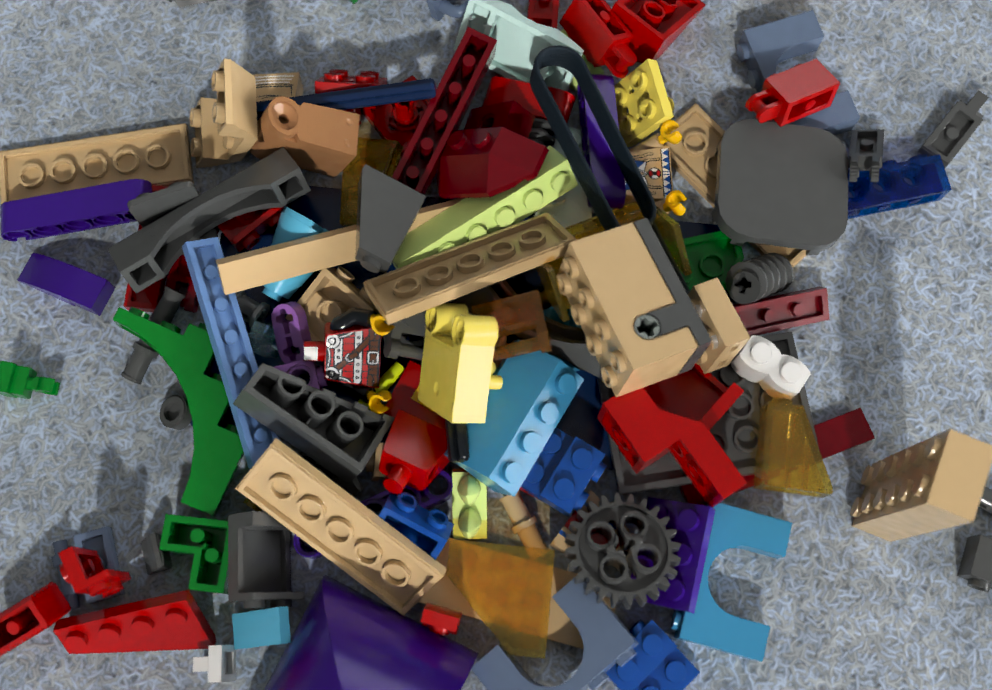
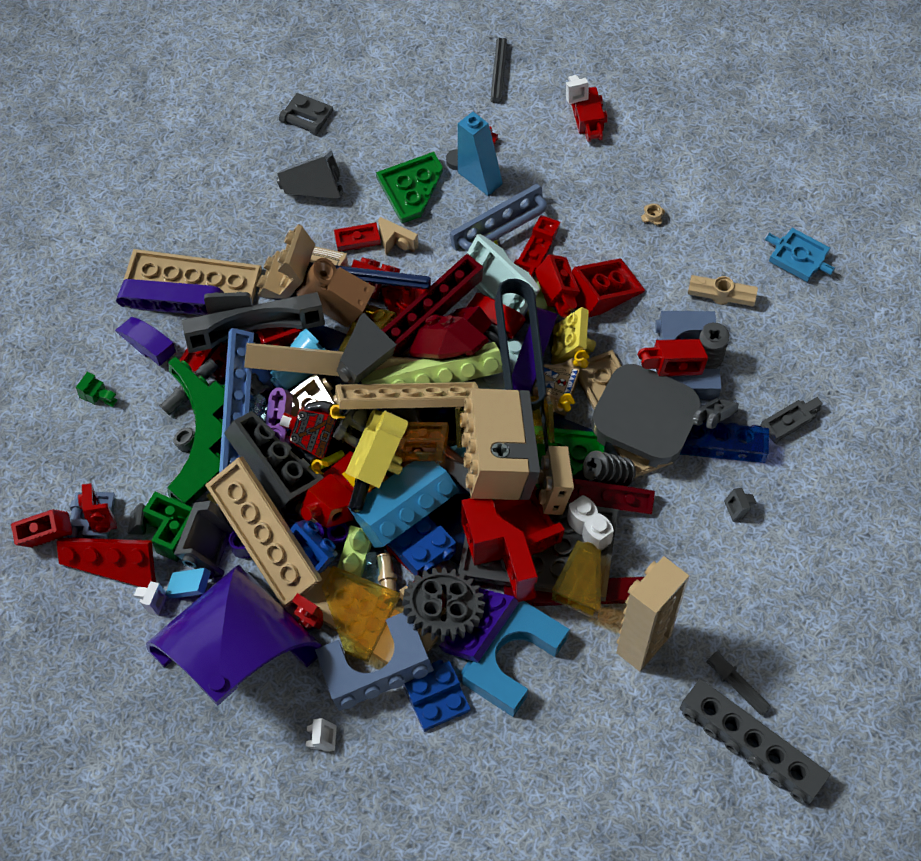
camera: 20 degrees right, 15 degrees down
none -> red plate [334,222,381,252]
none -> clear light blue tile [366,552,377,584]
none -> tan slope [378,217,418,256]
none -> dark grey piece [699,322,729,369]
none -> dark grey tile [724,488,757,521]

